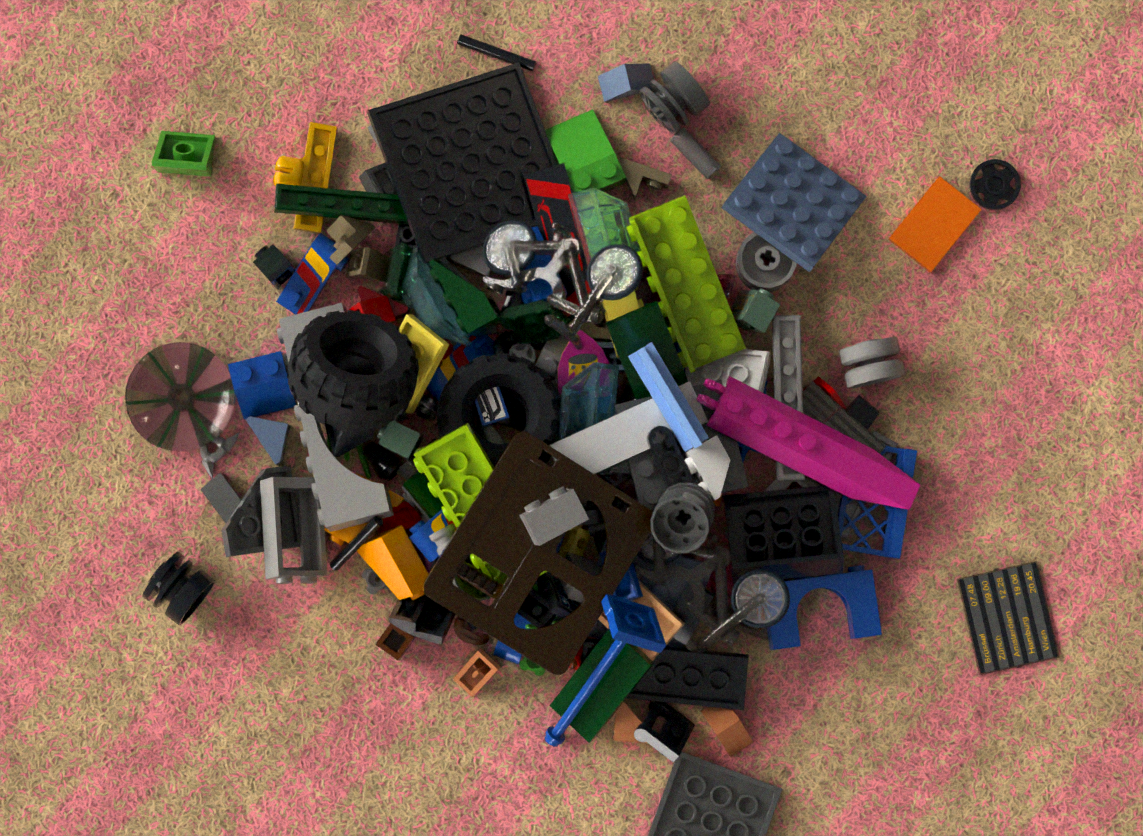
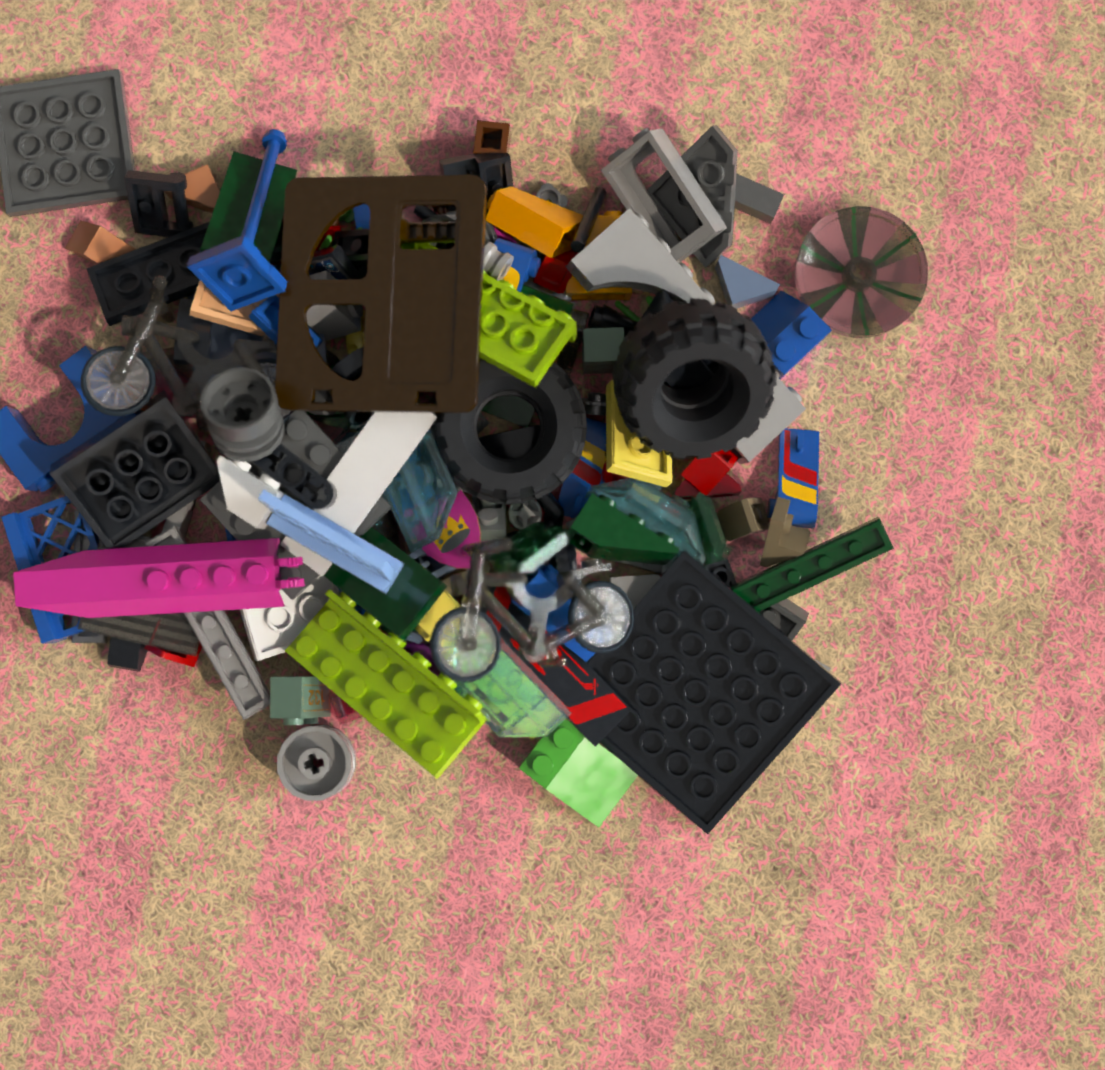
camera: 150 degrees right, 0 degrees up
black wheel [142,552,216,625] -> none
bright green slope [152,131,215,177] -> none
light grey piece [195,431,240,479] -> none
black slope [253,244,296,289] -> none
yellow plate [273,122,337,234] -> none
nougat slope [453,648,502,698] -> none
black bar [457,34,536,71] -> none
tile [475,387,509,427] -> none
light grey brick [519,486,589,546] -> none
sand blue slope [598,63,654,102] -> none
dark tan slope [619,157,672,200] -> none
dark grey wheel [639,61,710,134] -> none
light grey piece [670,128,721,180] -> none
sand blue plate [721,133,866,272] -> none
light grey wheel [839,337,906,389] -> none
orange tile [888,176,982,273] -> none
black wheel [969,159,1021,210] -> none

